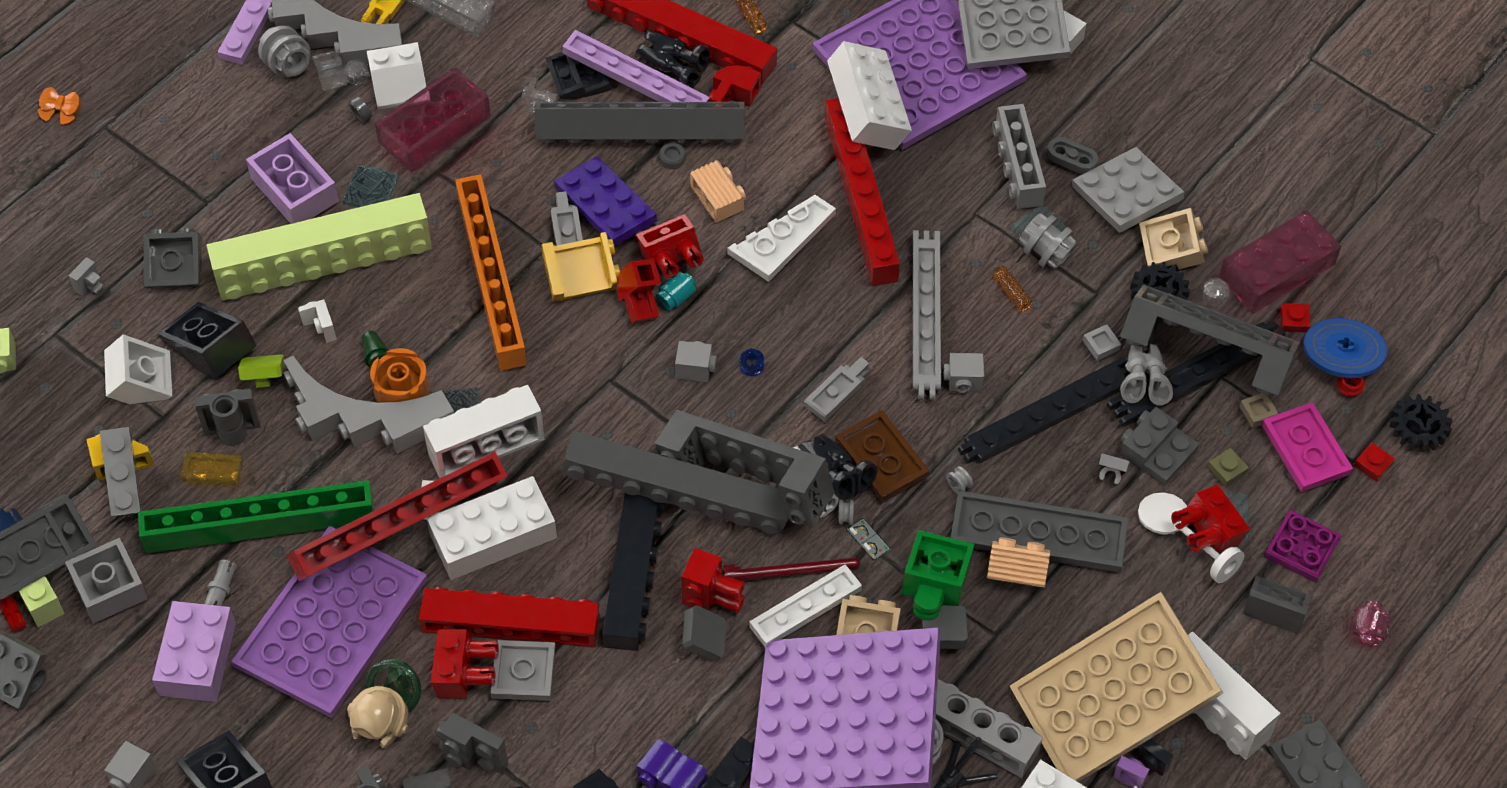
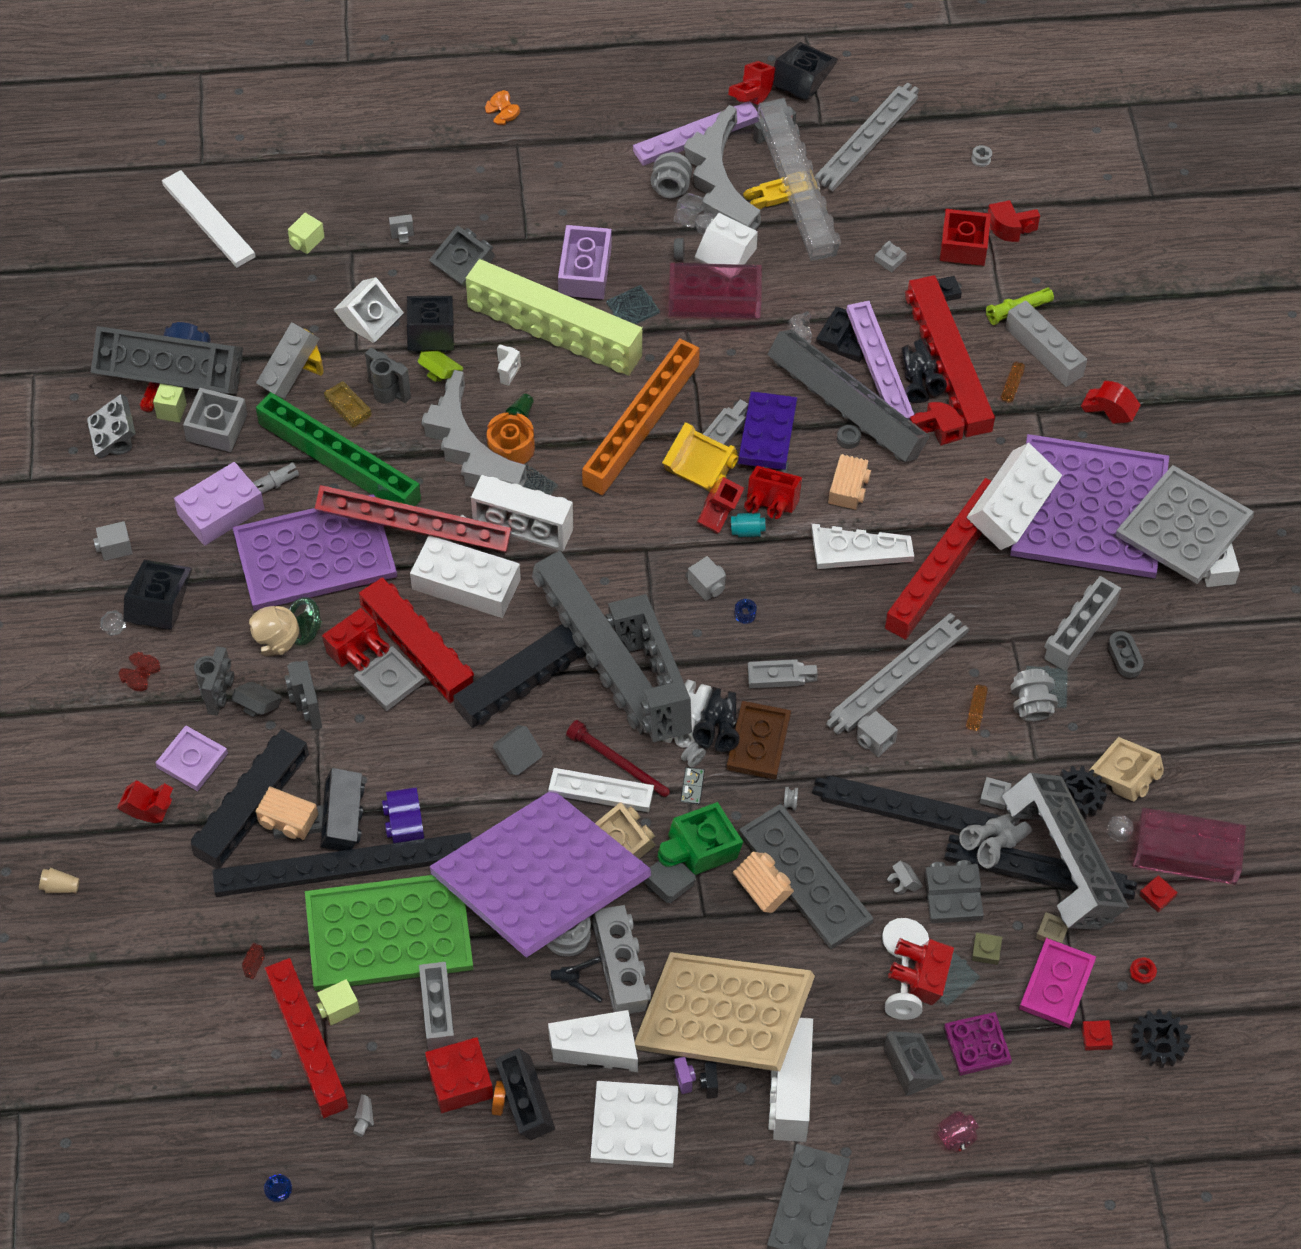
camera: 45 degrees right, 0 degrees up
red brick [681,548,745,613] -> none
light grey plate [1072,147,1184,233] -> none
blue piece [1303,318,1387,378] -> none

